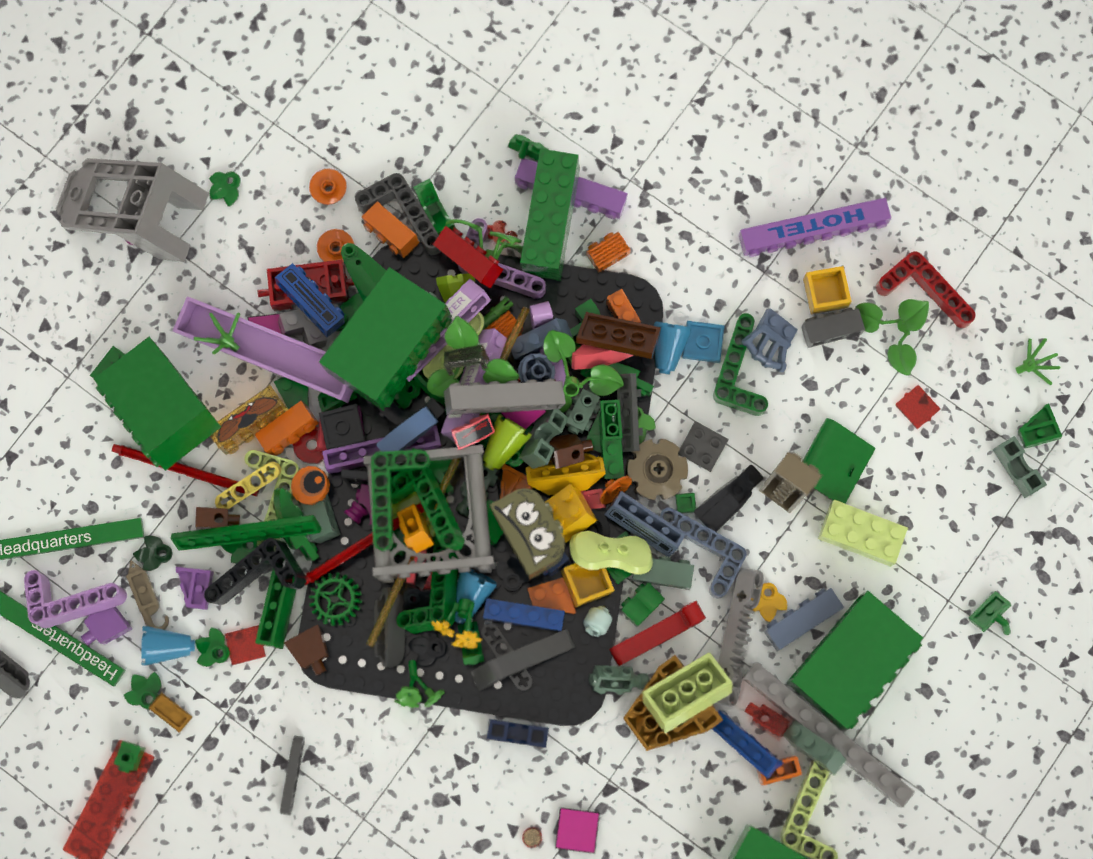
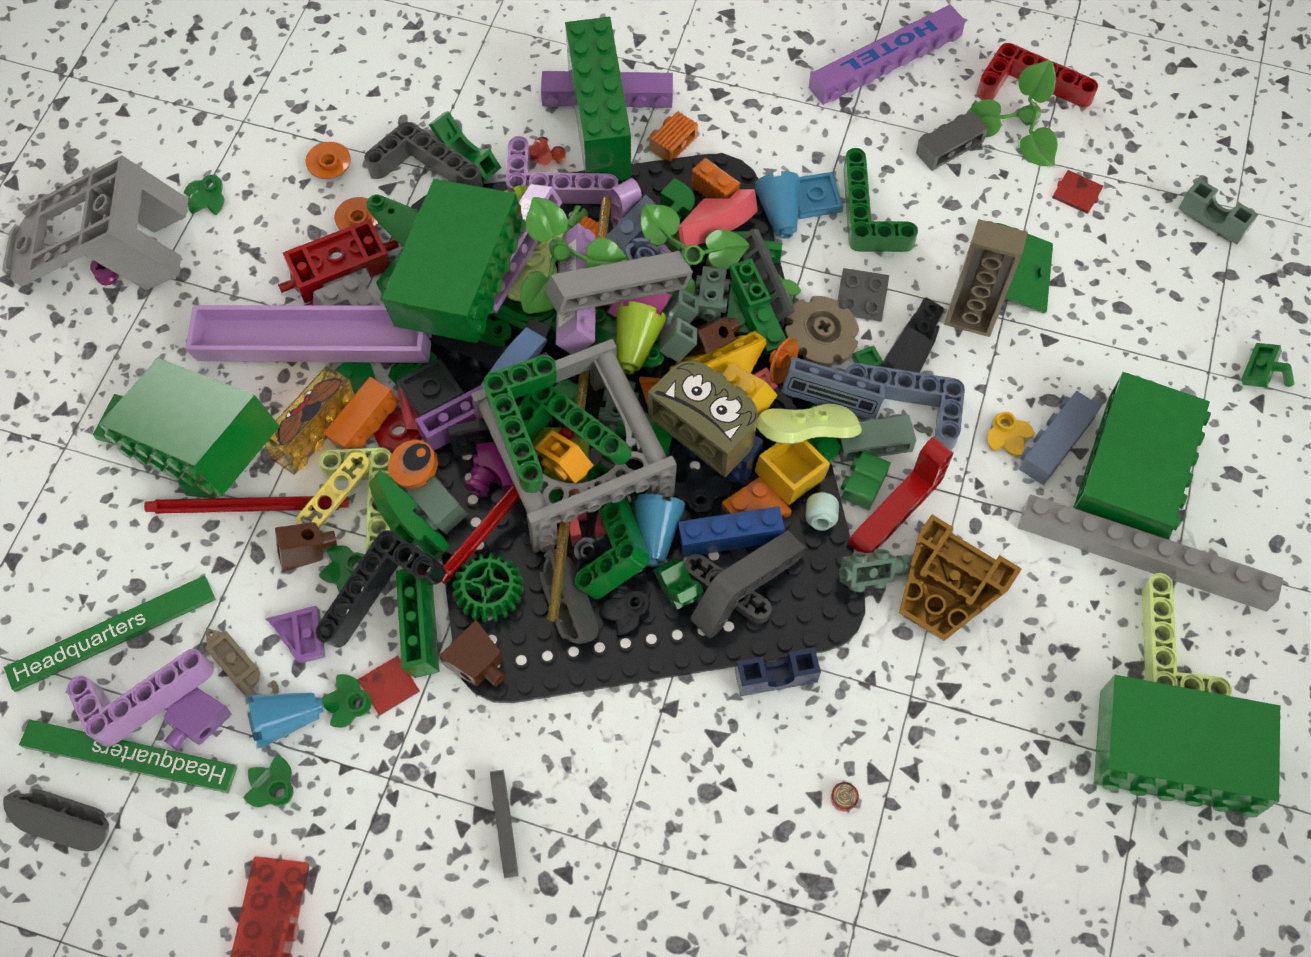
camera: 20 degrees left, 15 degrees down
green brick [113,741,146,773] -> none
dark green plate [133,536,173,571] -> none
pearl gold tile [148,692,192,733] -> none
green tile [170,515,322,551] -> none
bright green plant [193,312,240,355] -> none
blue brick [275,263,345,338] -> none
orange brick [361,202,419,258] -> none
bright green plant [394,660,445,708] -> none
plant [431,598,481,649] -> none
red brick [433,226,504,288] -> none
clear smoke hinge [444,344,489,376] -> none
bright green plant [445,219,523,260] -> none
slope [451,414,495,450] -> none
green plate [507,134,549,161] -> none
dark pink tile [555,807,600,854] -> none
reddish brown plate [576,312,661,359] -> none
yellowish green brick [642,652,732,733] -> none
blue hinge [712,710,783,778] -> none
light grey gear [716,568,764,706] -> none
sand blue plate [741,308,798,373] -> none
clear red torso [744,702,790,741] -> none
orange brick [756,756,802,785] -> none
sand green brick [783,720,846,776] -> none
yellow piece [803,266,852,314] -> none
yellowish green brick [818,500,908,567] -> none
bright green plant [1015,338,1061,385] -> none
green wing [1018,403,1063,449] -> none

